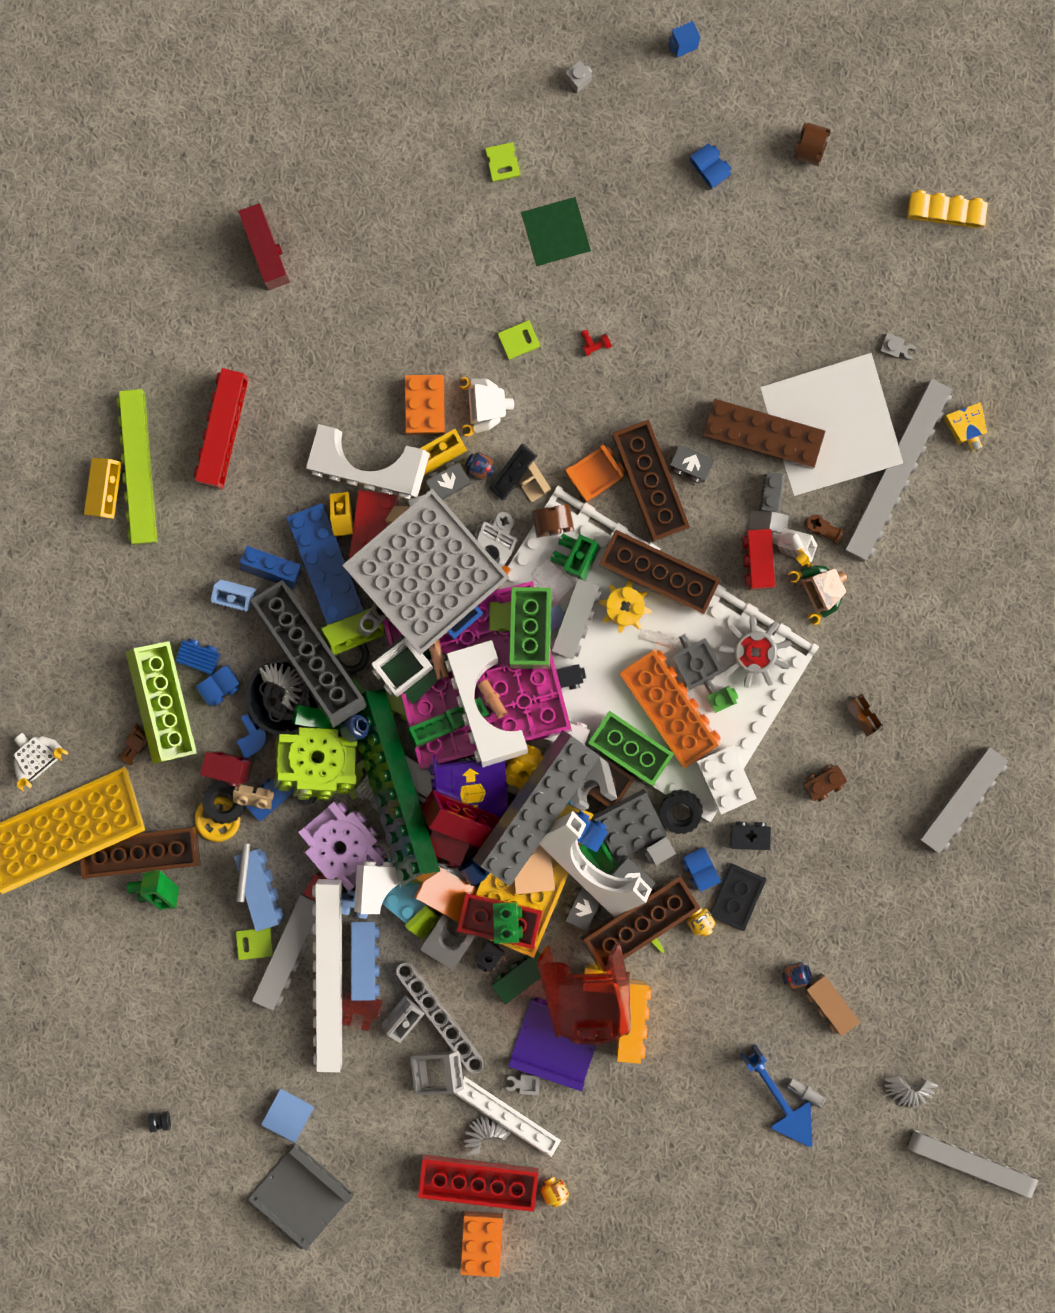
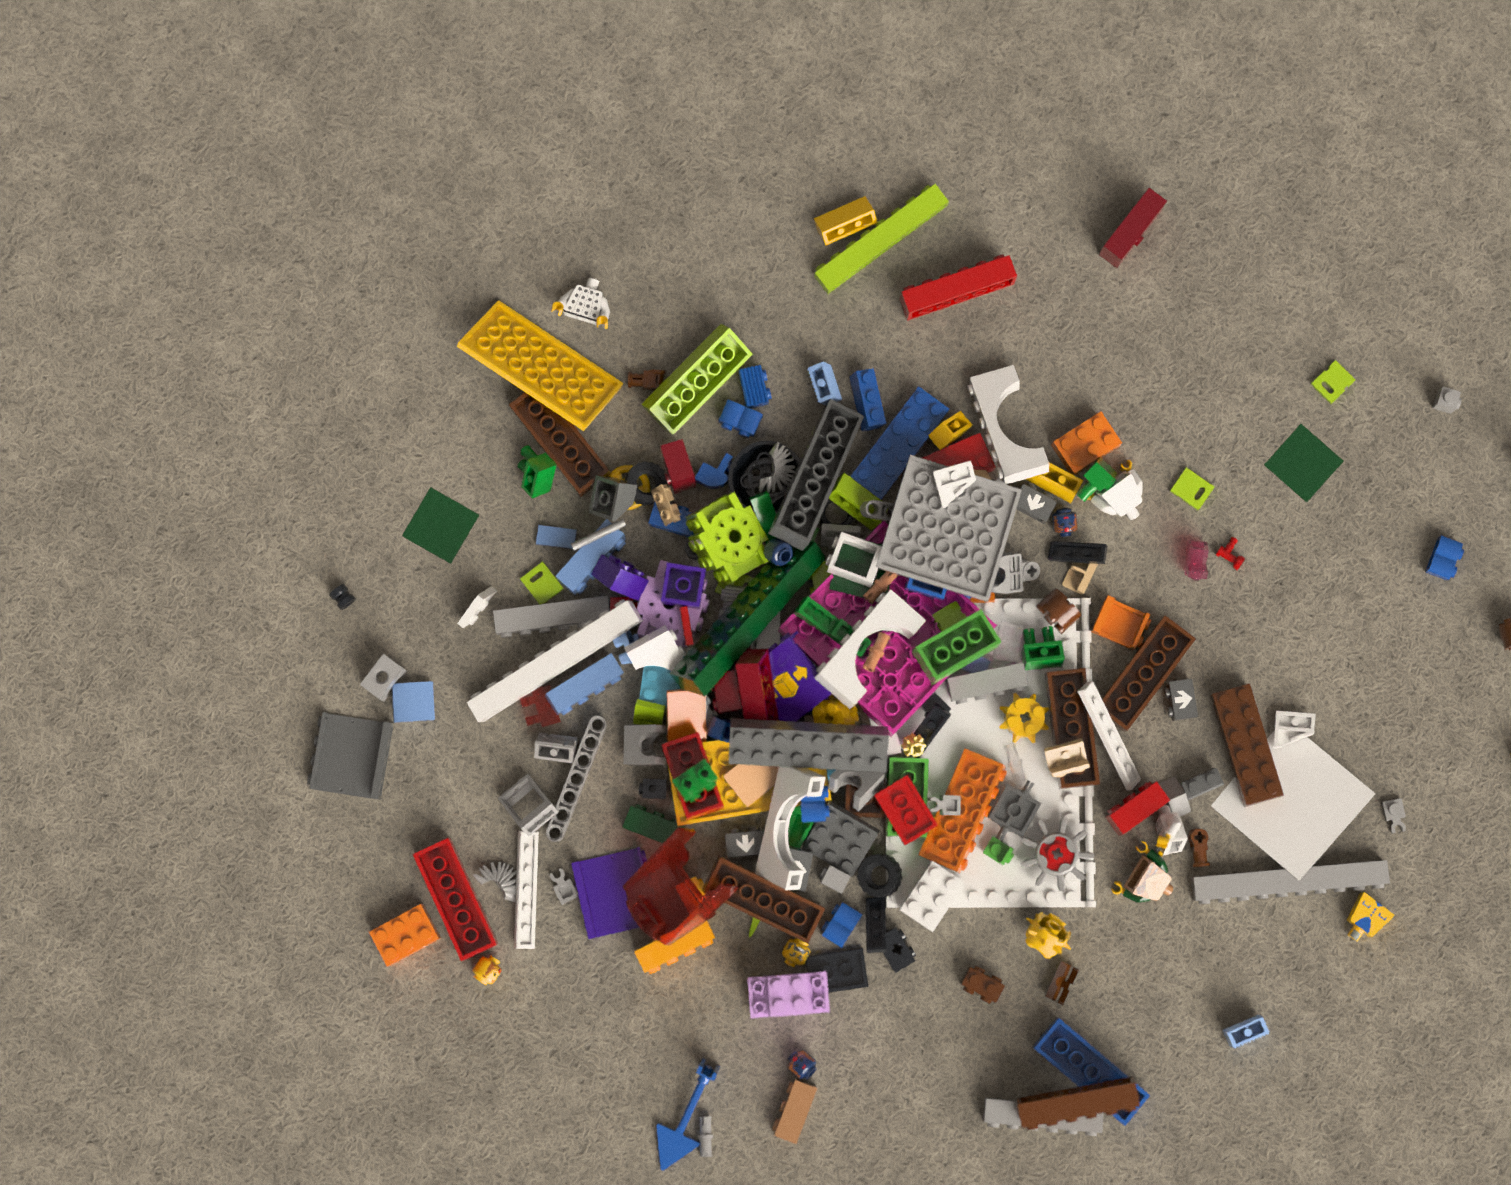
camera: 55 degrees right, 5 degrees down
none -> light grey piece [360,654,407,702]
none -> dark green piece [402,487,479,564]
none -> white wing [457,586,497,628]
none -> medium blue tile [536,525,577,549]
none -> dark grey slope [589,475,637,521]
none -> dark purple brick [591,554,649,601]
none -> dark purple brick [661,563,706,609]
none -> red tile [680,606,694,647]
none -> lavender piece [748,971,830,1018]
none -> light grey plate [820,524,861,550]
none -> black tile [866,897,887,953]
none -> red plate [874,775,938,846]
none -> light yellow gear [900,733,926,758]
none -> black tile [913,703,952,758]
none -> light grey plate [927,795,961,815]
none -> white wing [932,461,976,508]
none -> reddish brown brick [1017,1076,1140,1130]
none -> yellow brick [1025,912,1071,959]
none -> blue brick [1032,1017,1150,1126]
none -> tan bracket [1044,739,1090,777]
none -> green brick [1076,457,1117,502]
none -> white tile [1078,681,1141,790]
none -> clear pink brick [1184,540,1209,580]
none -> light blue brick [1223,1015,1269,1048]
none -> white wing [1273,711,1315,749]

